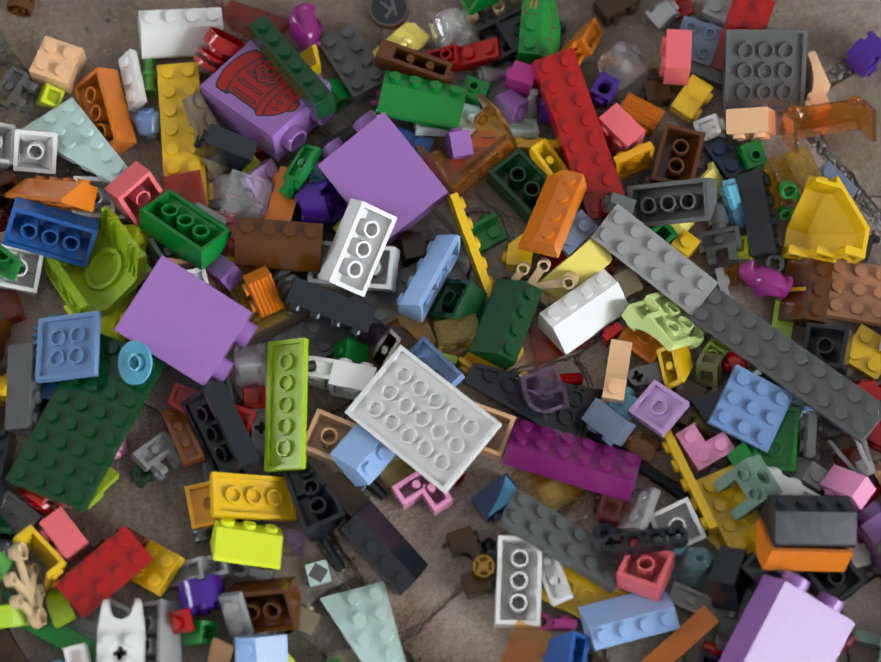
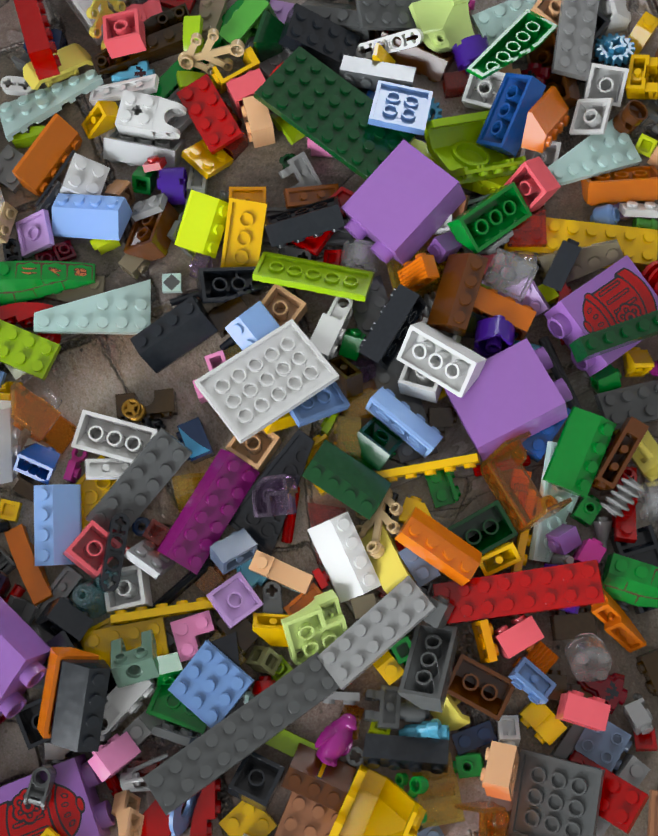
camera: 110 degrees right, 5 degrees up
medium azure dish [118,340,152,385] -> none
green hinge [279,144,323,200] -> none
medium lavender brick [445,127,474,161] -> none
dark purple brick [590,71,620,109] -> none
none -> light nougat brick [241,96,275,148]
none -> medium blue bracket [508,657,557,705]
none -> dark red rock [576,672,628,715]
none -> light grey piece [600,475,645,518]
none -> reddish brown wheel [613,99,648,135]

